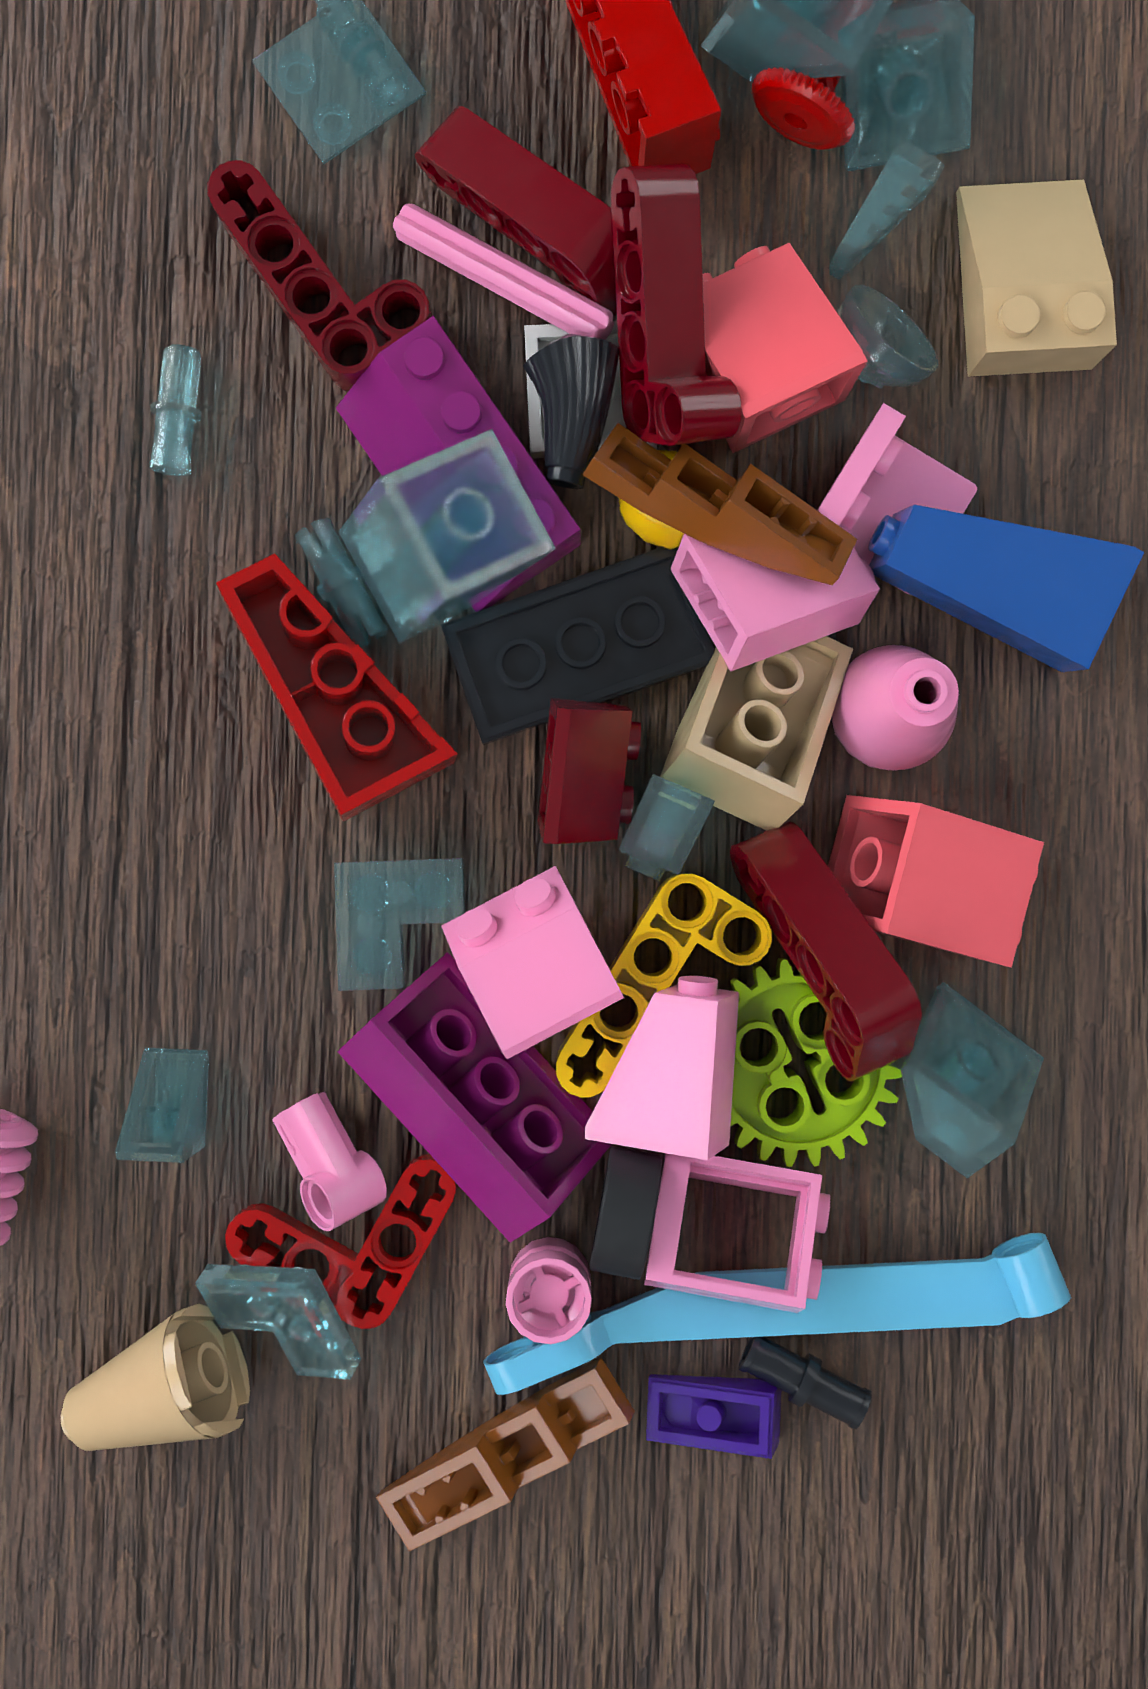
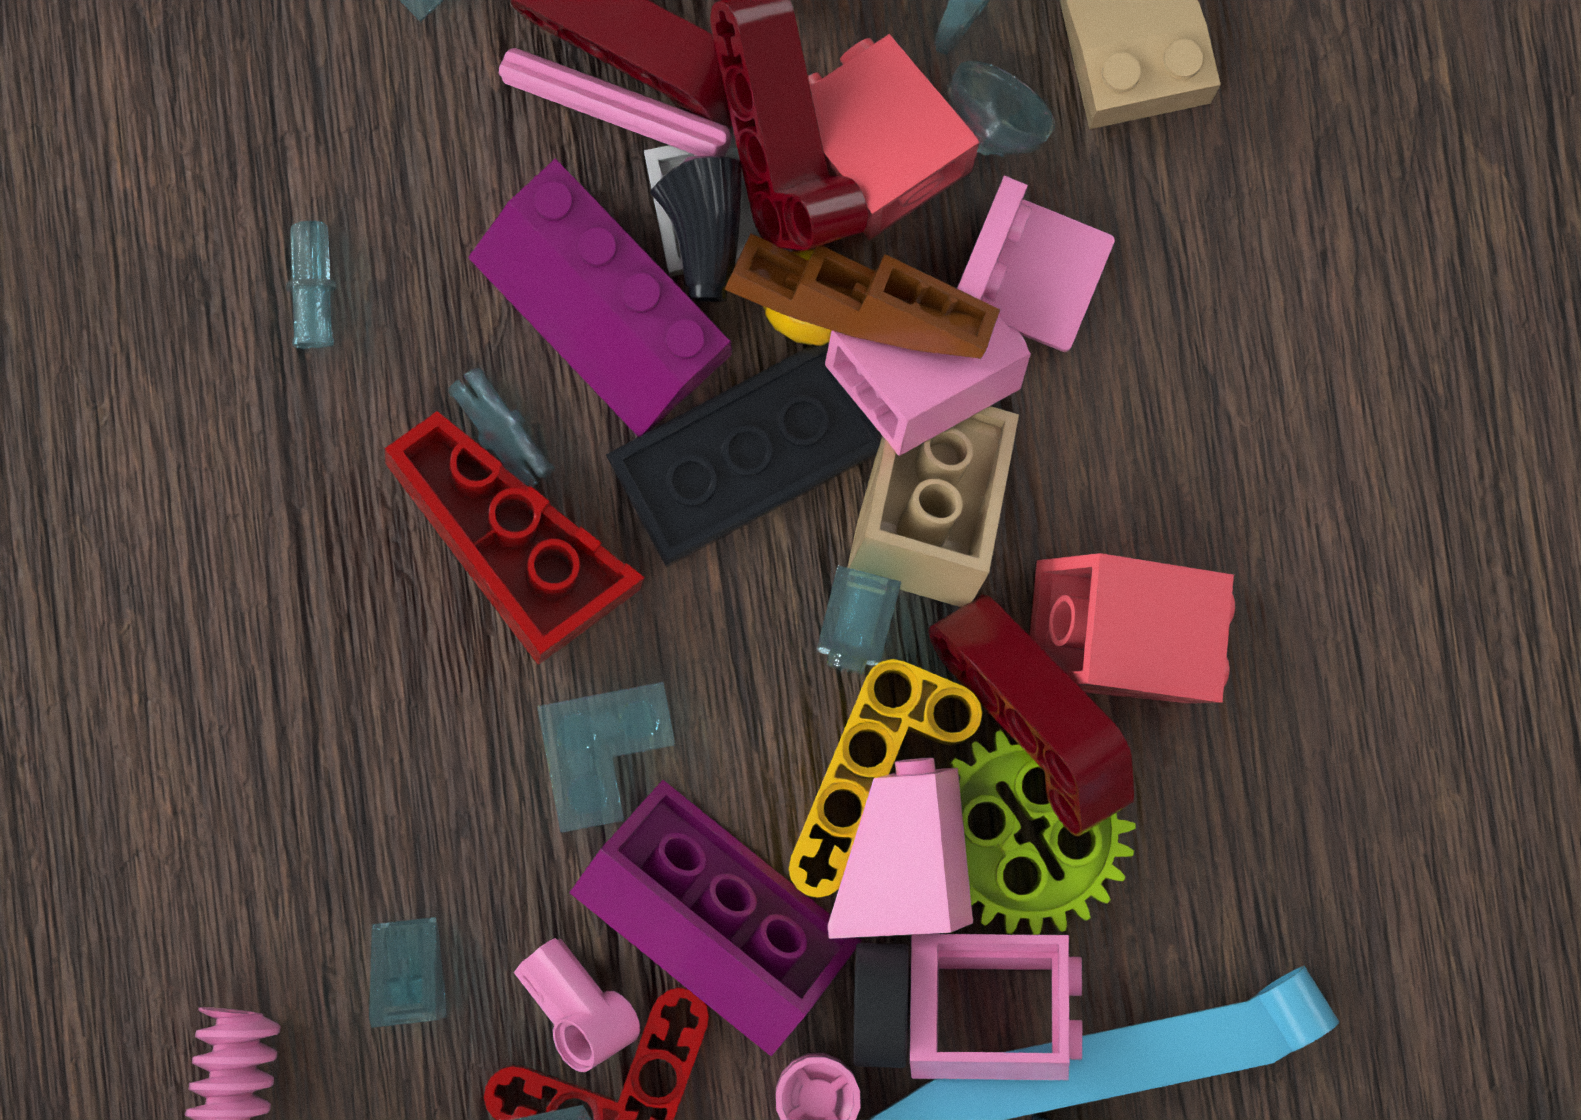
camera: 15 degrees left, 5 degrees down
dark red beam [207,160,432,391] -> none
clear light blue slope [339,429,556,644] -> none
bright pink slope [441,866,624,1059] -> none
dark red slope [538,698,641,844] -> none
bright pink cone [832,645,959,770] -> none
blue slope [868,505,1144,672] -> none
clear light blue slope [901,982,1044,1178] -> none

